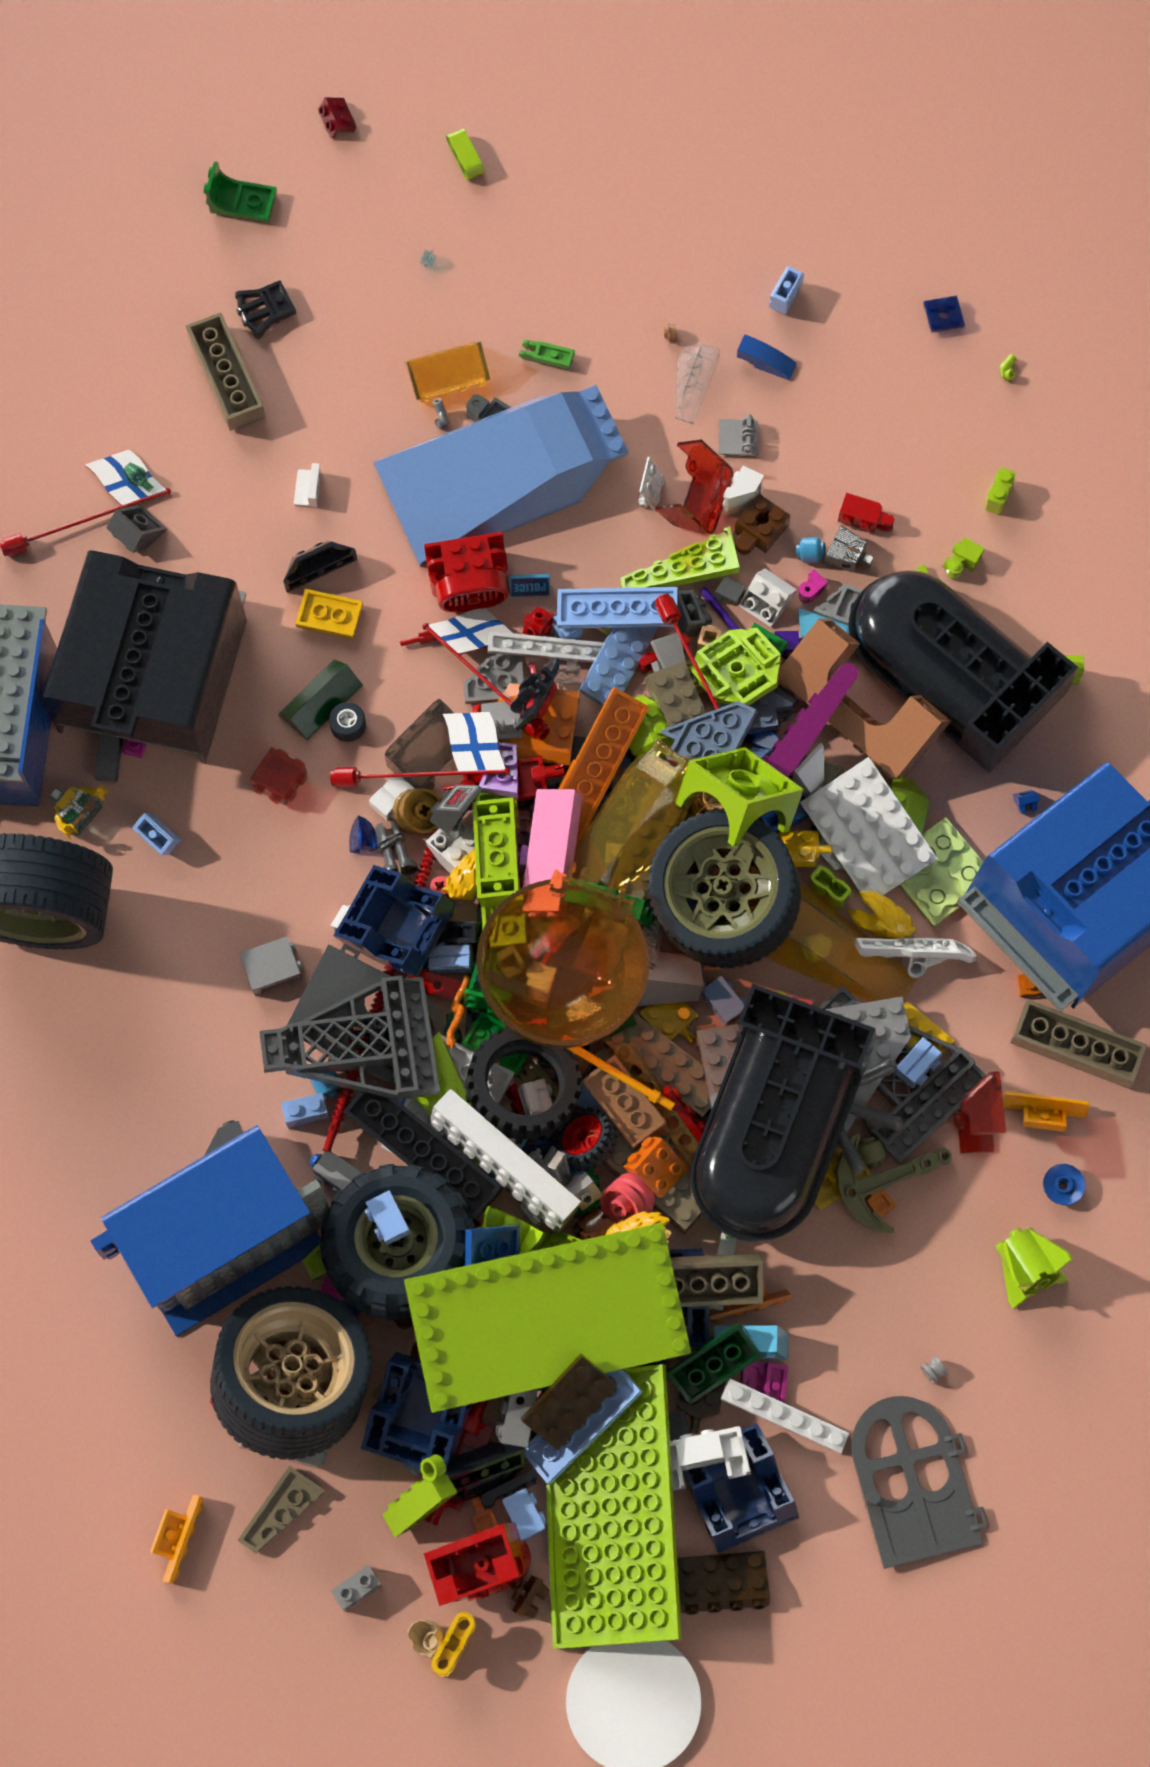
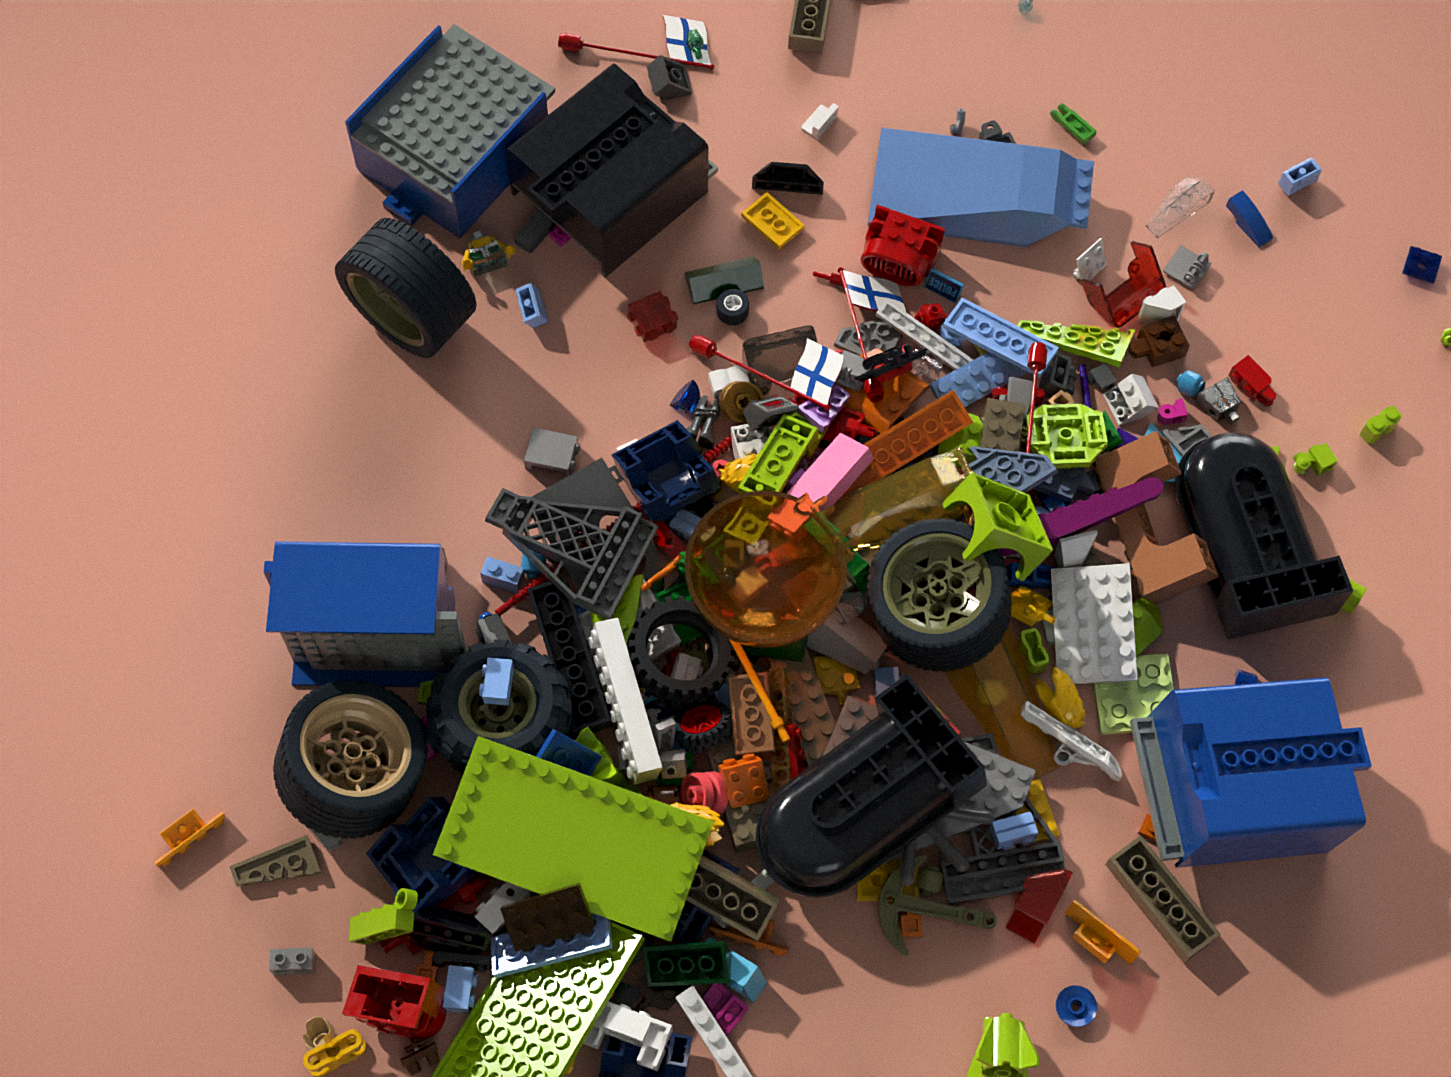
camera: 30 degrees right, 5 degrees down
clear yellow windscreen [404,341,491,403] -> none
medium nougat plate [664,323,676,342] -> none

